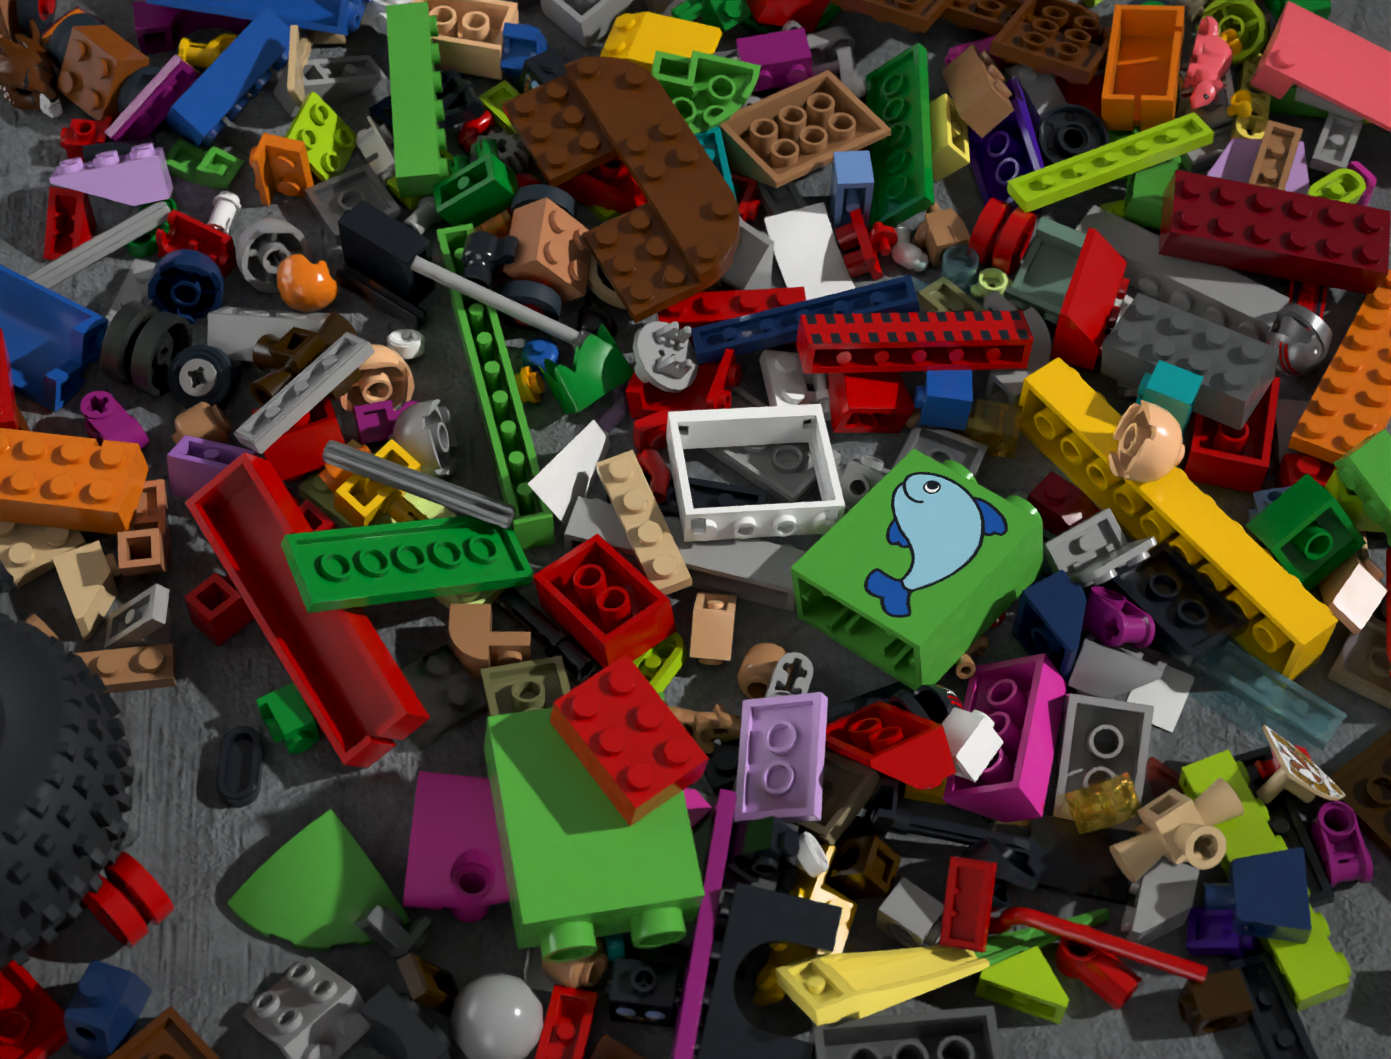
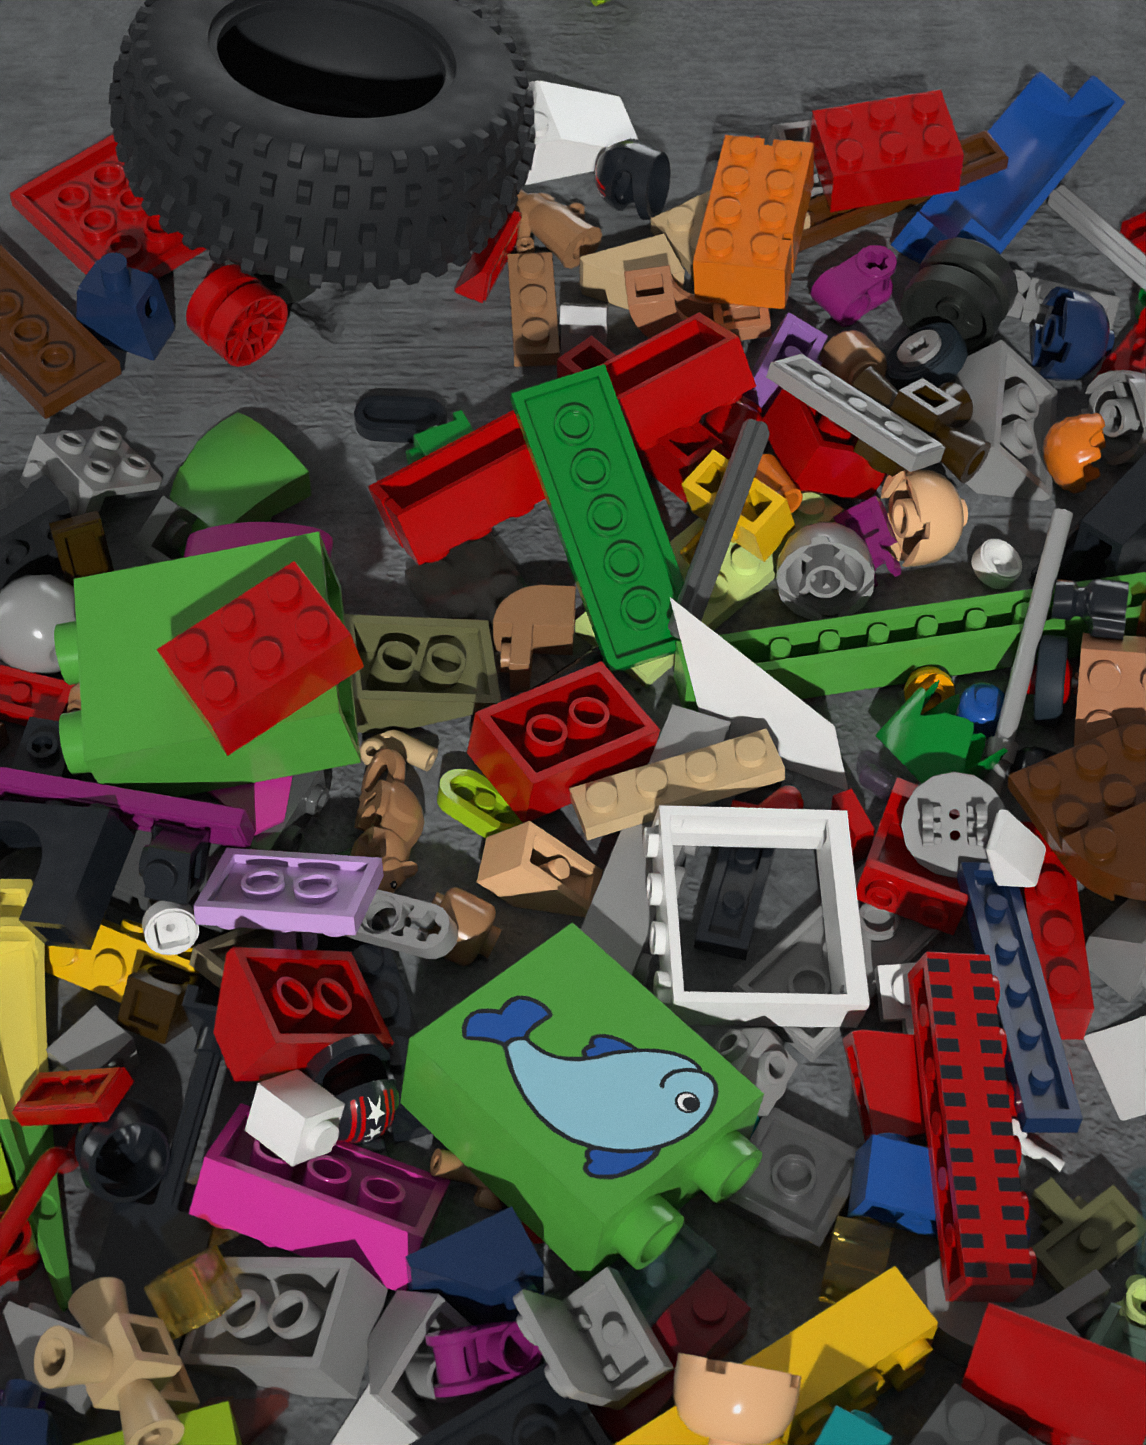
camera: 95 degrees right, 0 degrees up
none -> white slope [986,810,1046,887]

